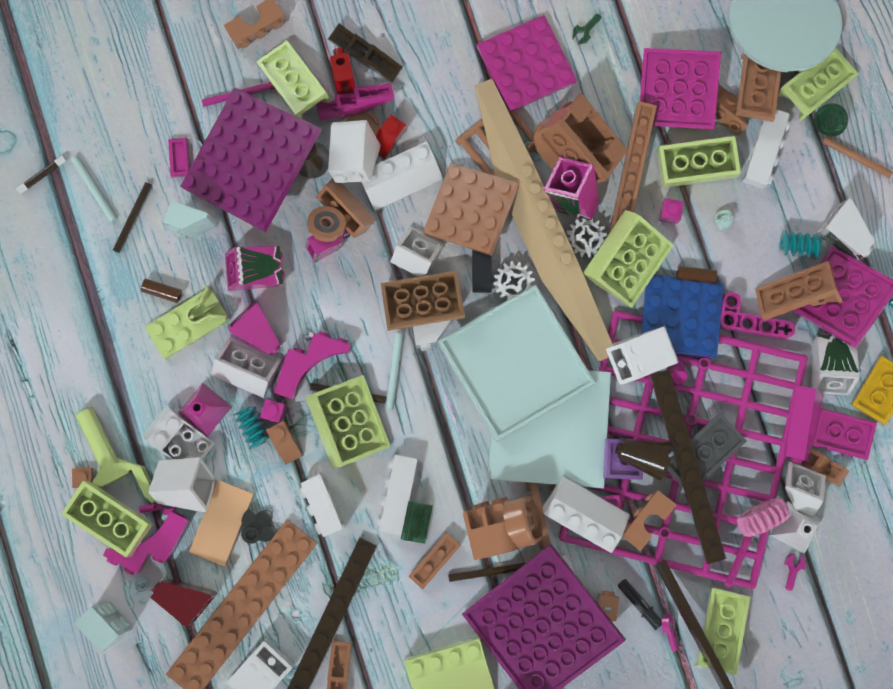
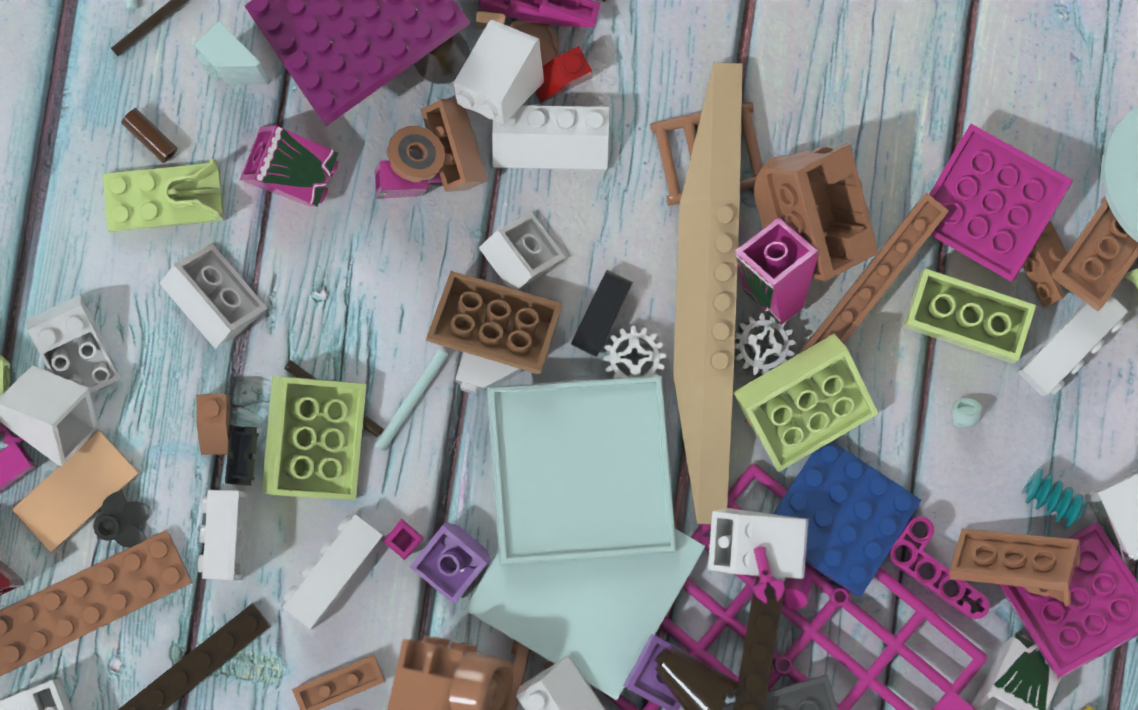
camera: 20 degrees right, 0 degrees up
dark pink slope [178,383,232,437] -> none
dark pink slope [227,300,281,355] -> none
teal piece [233,406,269,450] -> none
dark pink brick [260,399,287,423] -> none
dark pink arch [274,331,352,400] -> none
clear green plate [401,501,433,544] -> none
nougat plate [423,163,519,256] -> none
dark pink plate [476,15,577,113] -> none
clear green bar [572,14,601,44] -> none
dark pink brick [659,198,684,224] -> none
reddish brown piece [676,265,717,284] -> none
none -> black hinge [225,425,259,486]
none -> dark pink brick [382,518,424,560]
none -> medium lavender slope [410,522,491,604]
none -> light nougat tile [476,11,506,29]
none -> dark pink bar [752,546,785,604]

